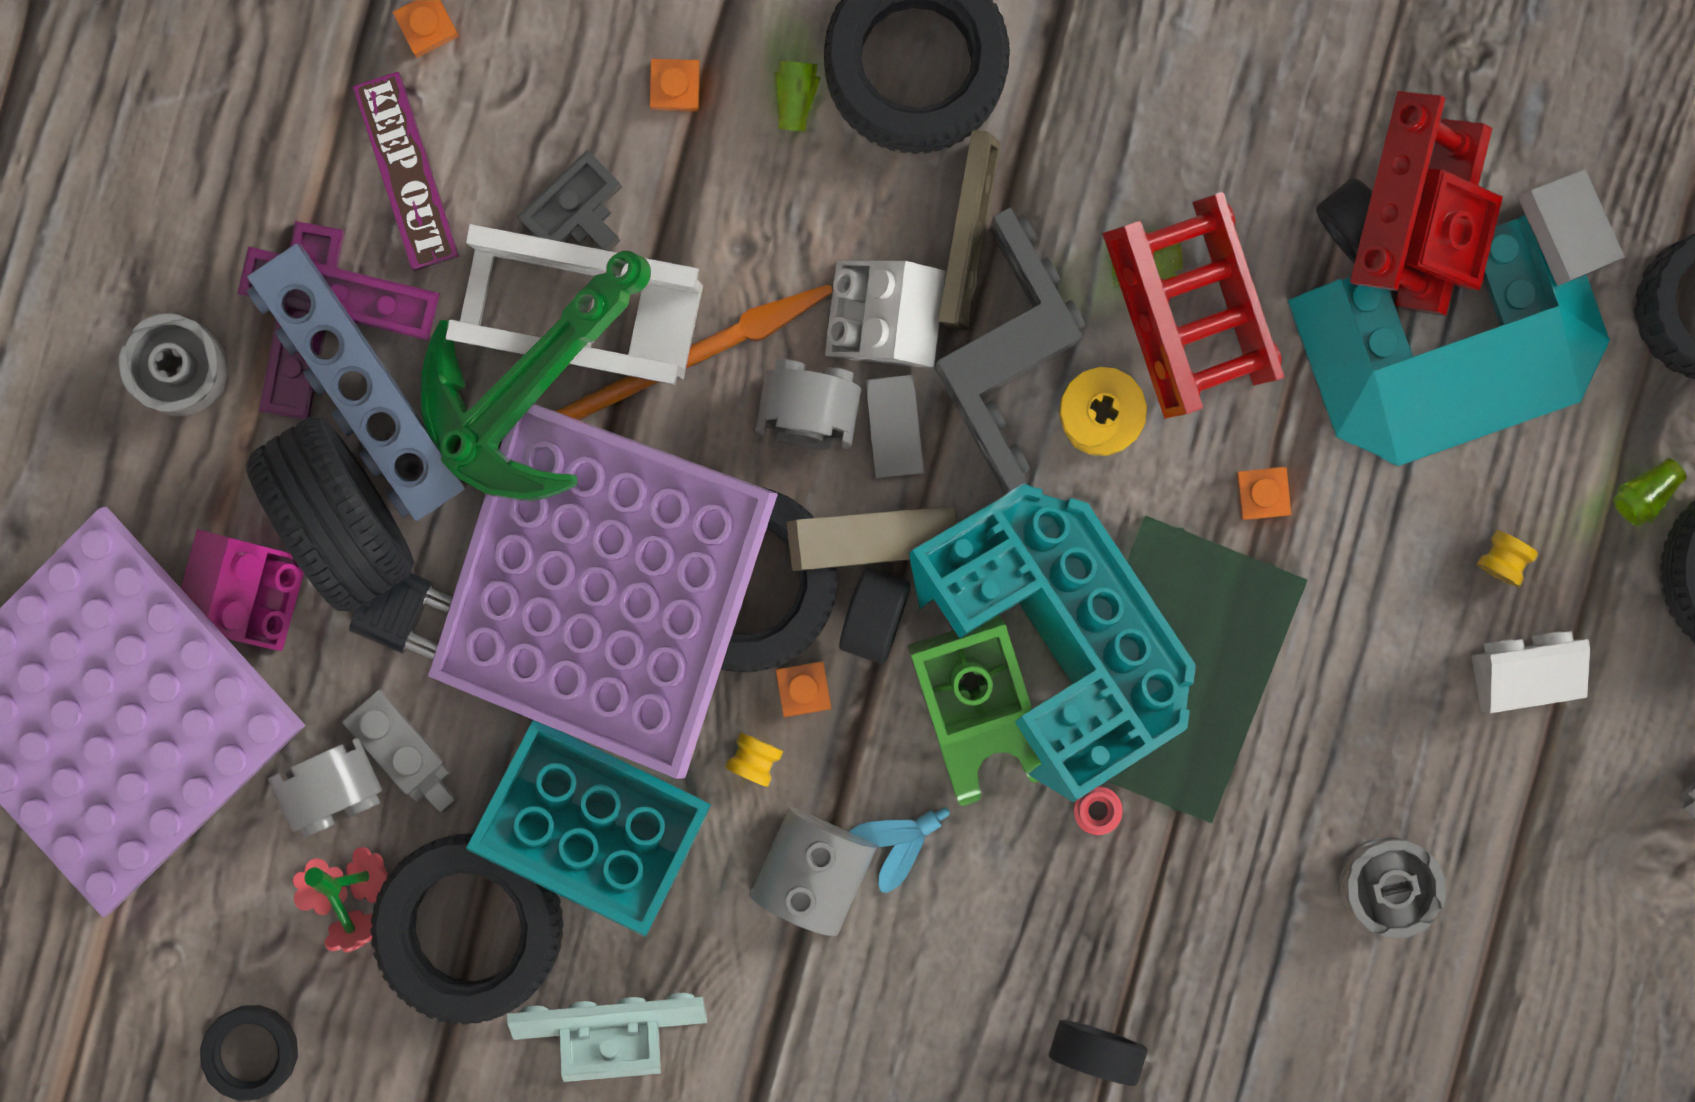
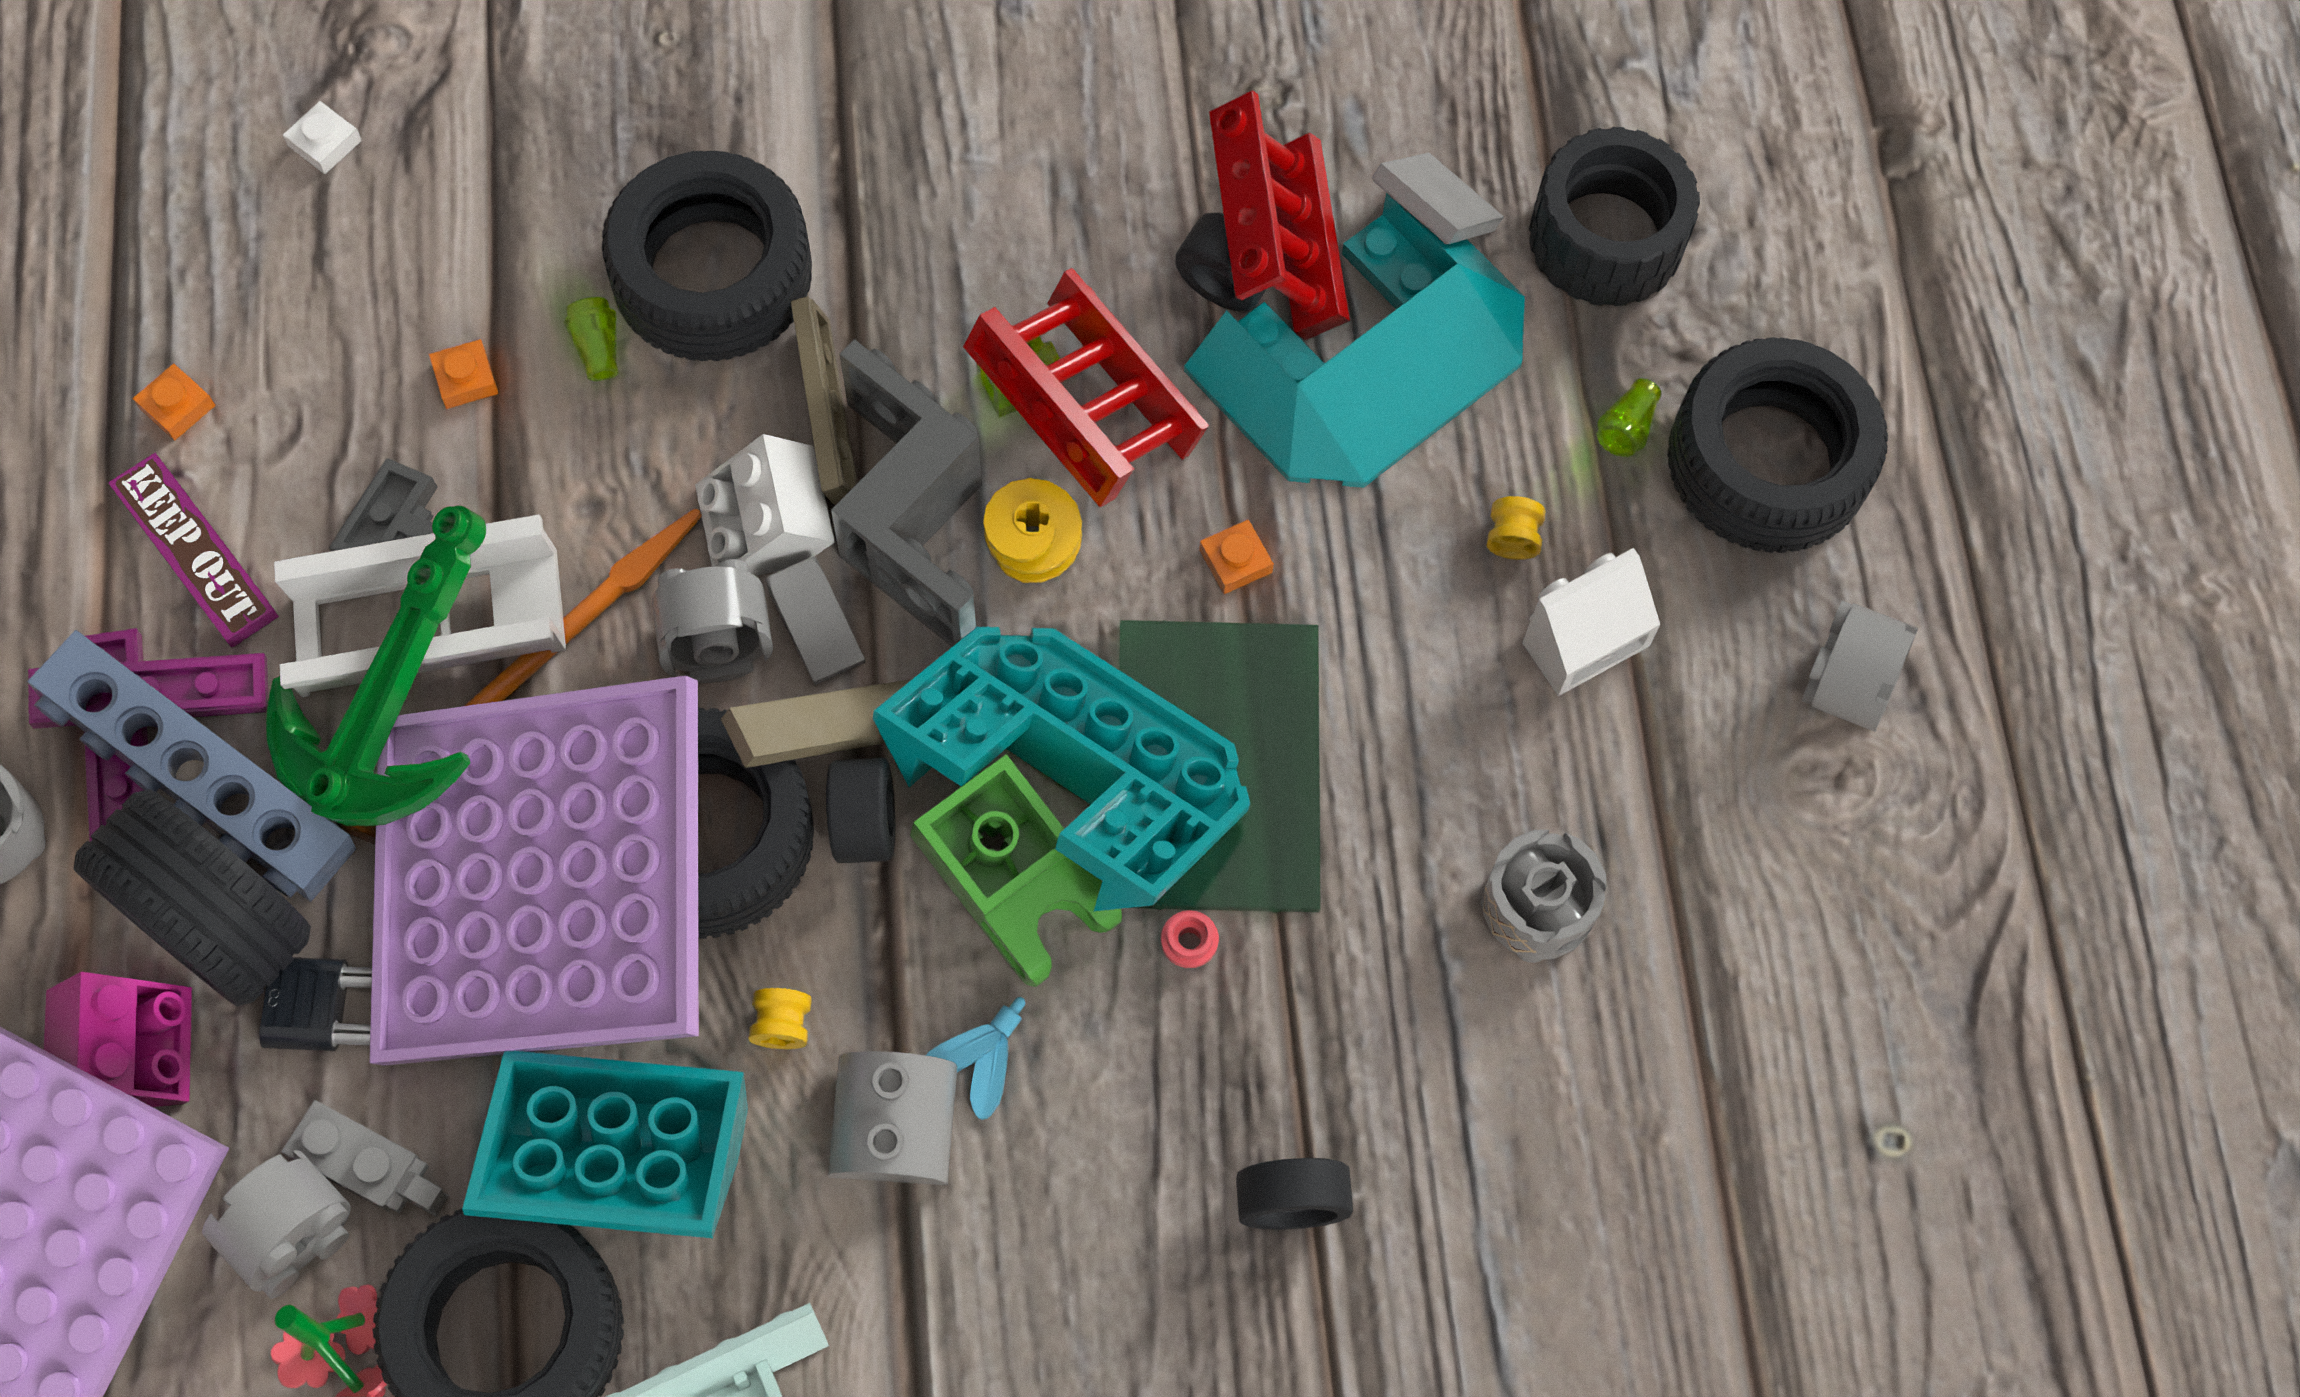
camera: 25 degrees left, 20 degrees down
orange plate [775,661,832,717] -> none
red tile [1405,169,1503,291] -> none

